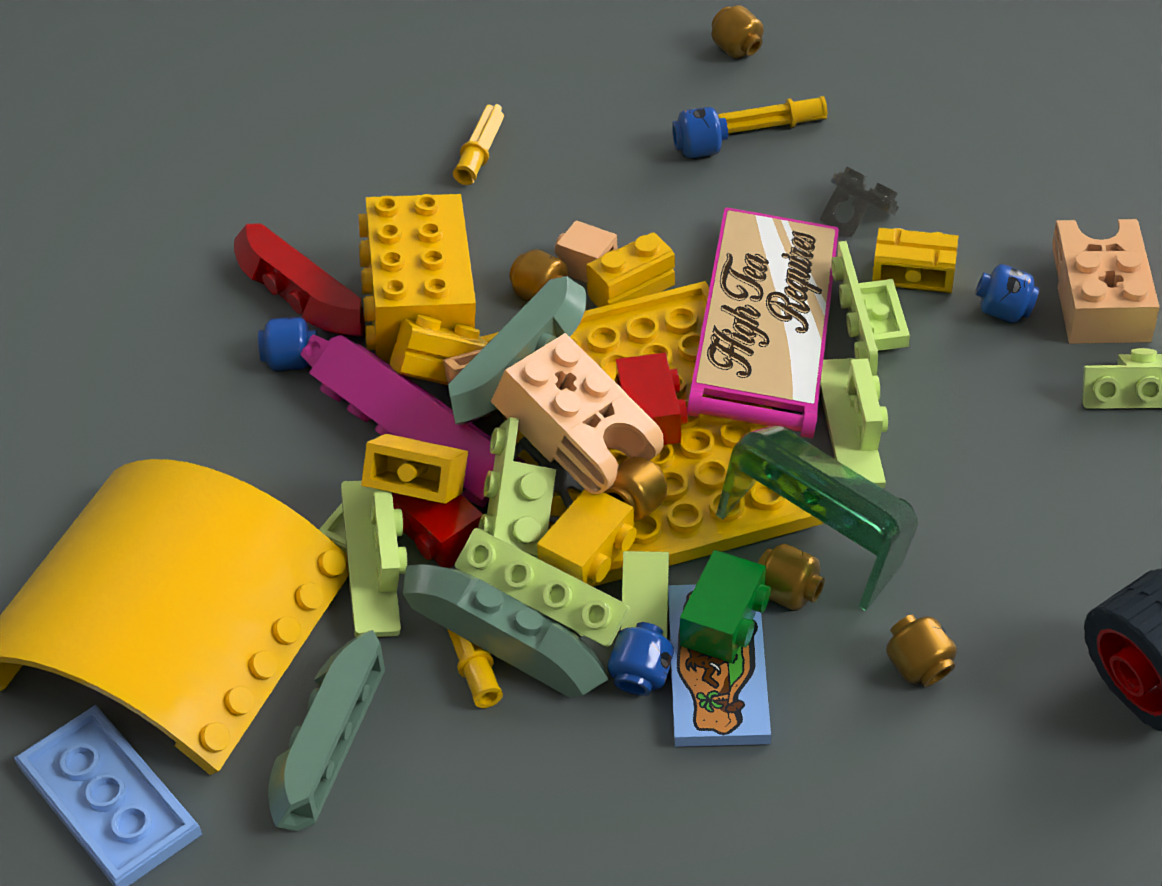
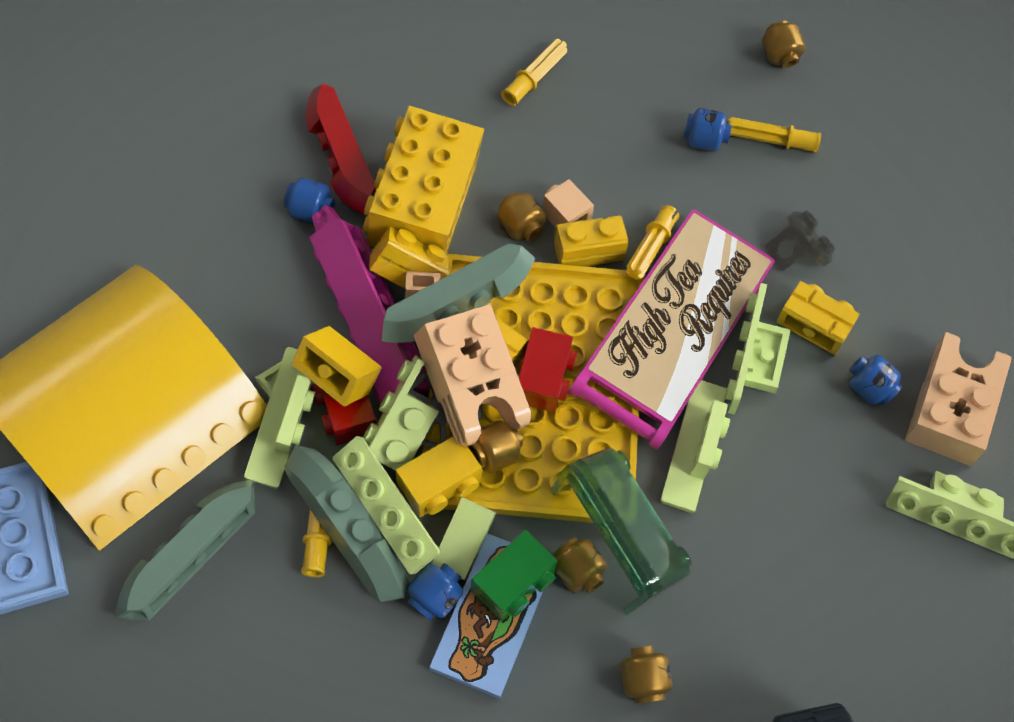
camera: 15 degrees right, 15 degrees up
none -> yellow axle [626,205,679,280]

